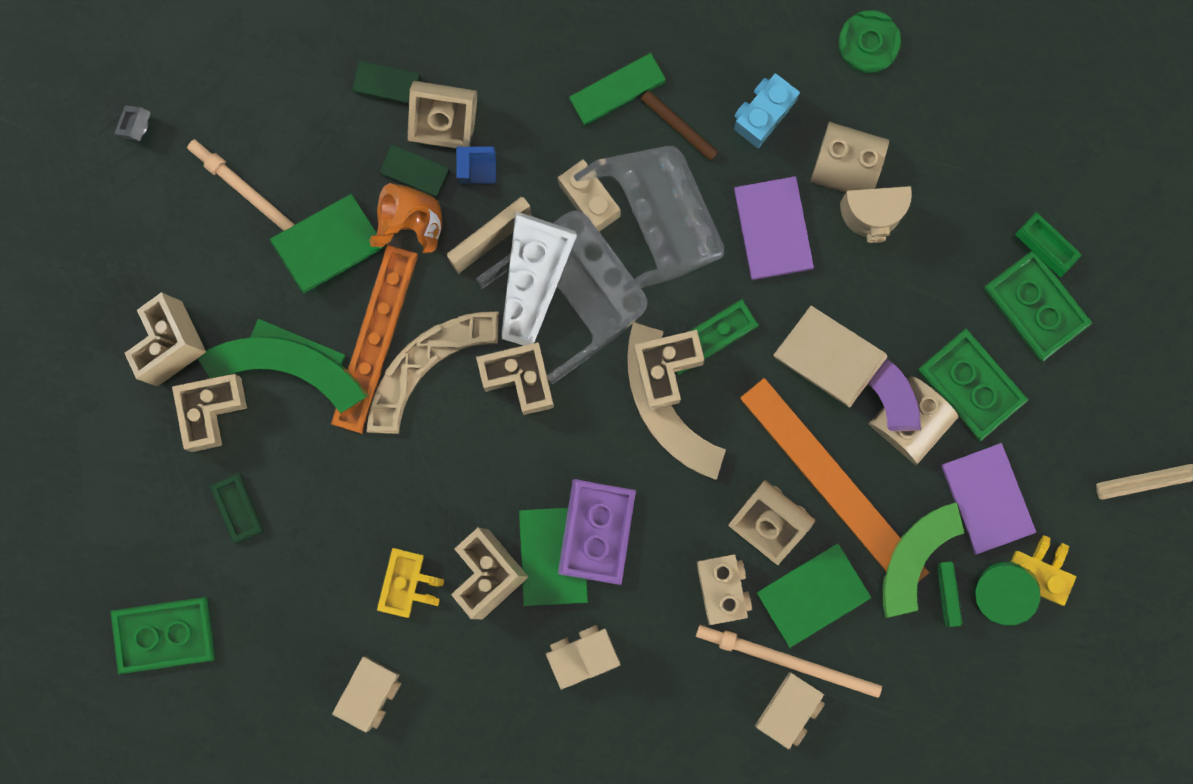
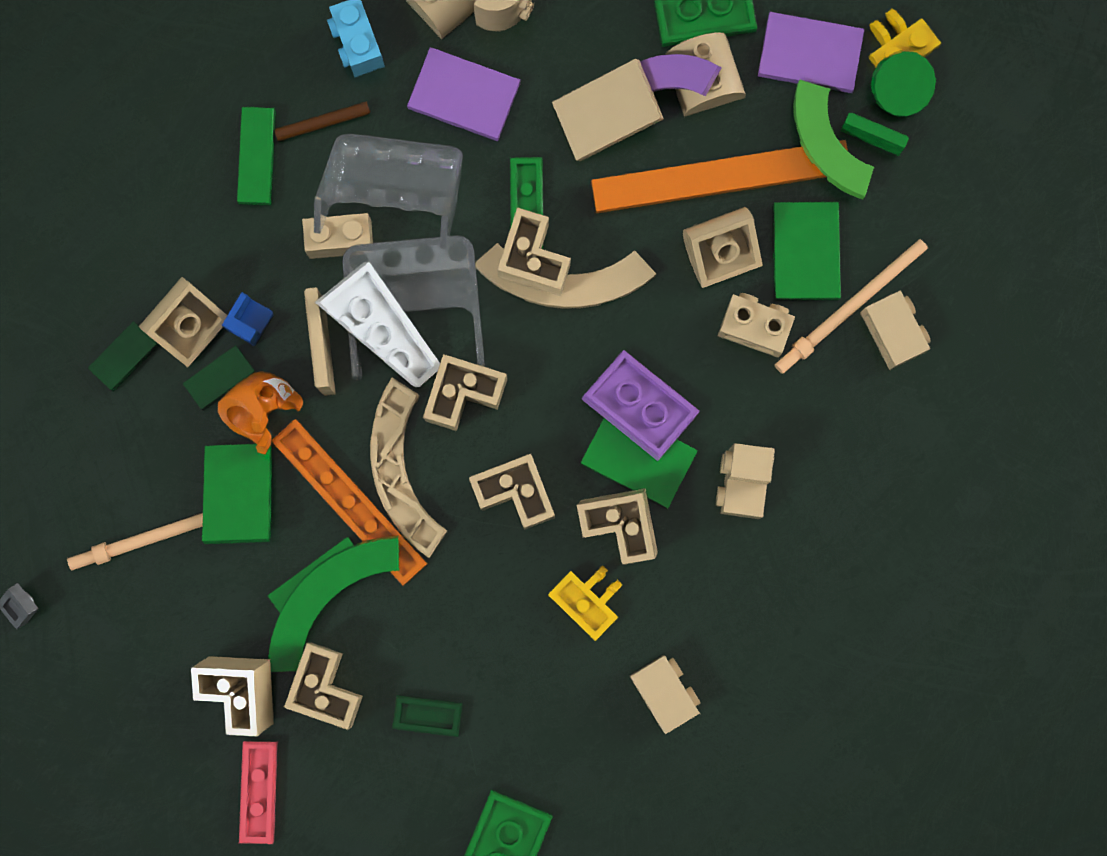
camera: 65 degrees left, 0 degrees up
none -> coral tile [239,741,278,844]
none -> tan brick [469,454,555,530]

